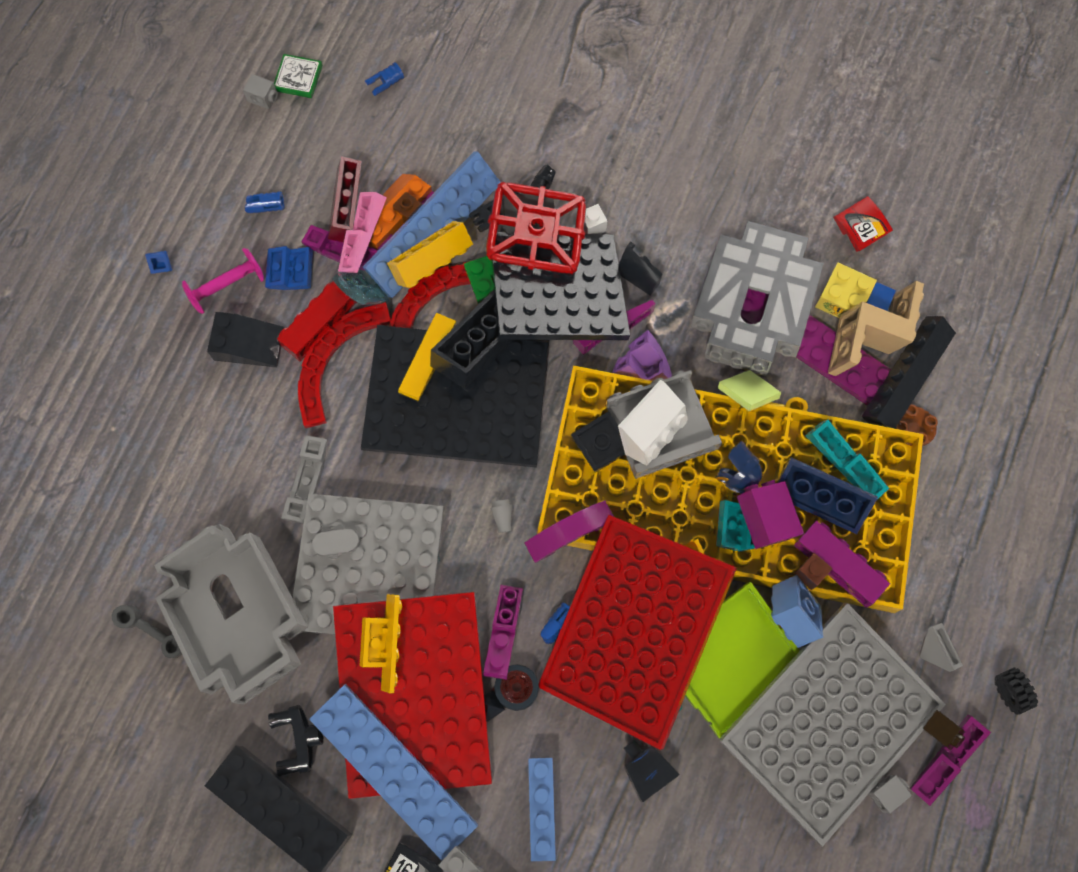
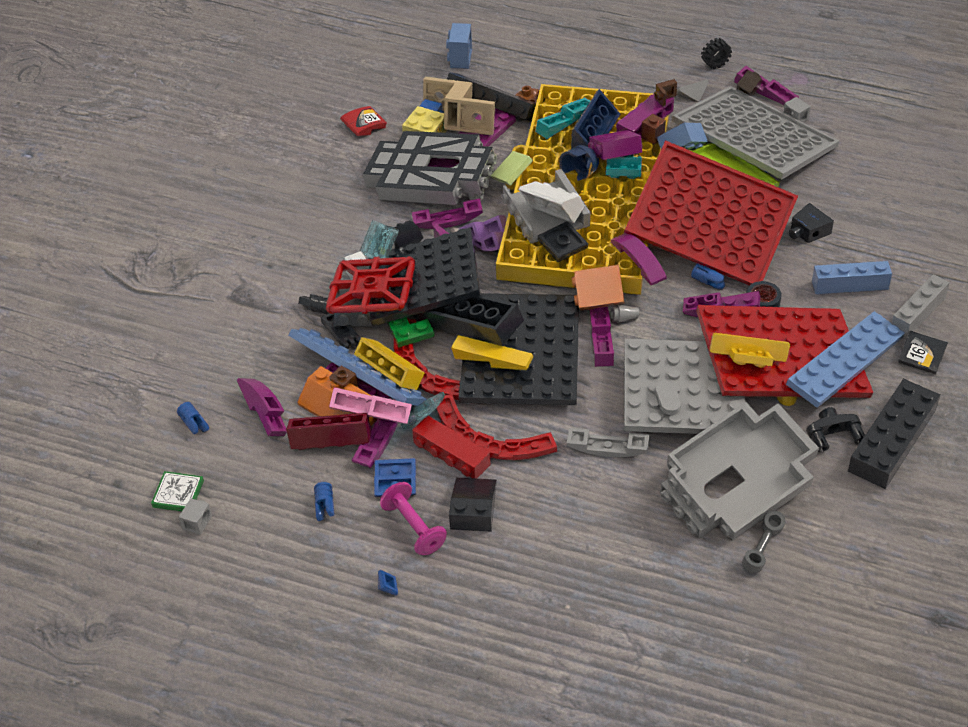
camera: 90 degrees left, 25 degrees down
none -> magenta slope [236,378,287,436]
none -> clear light blue slope [359,220,399,259]
none -> magenta slope [412,198,483,229]
none -> medium blue brick [446,23,472,69]
none -> orange brick [572,265,625,311]
none -> magenta slope [589,307,614,367]
none -> reddish brown bracket [654,79,677,106]

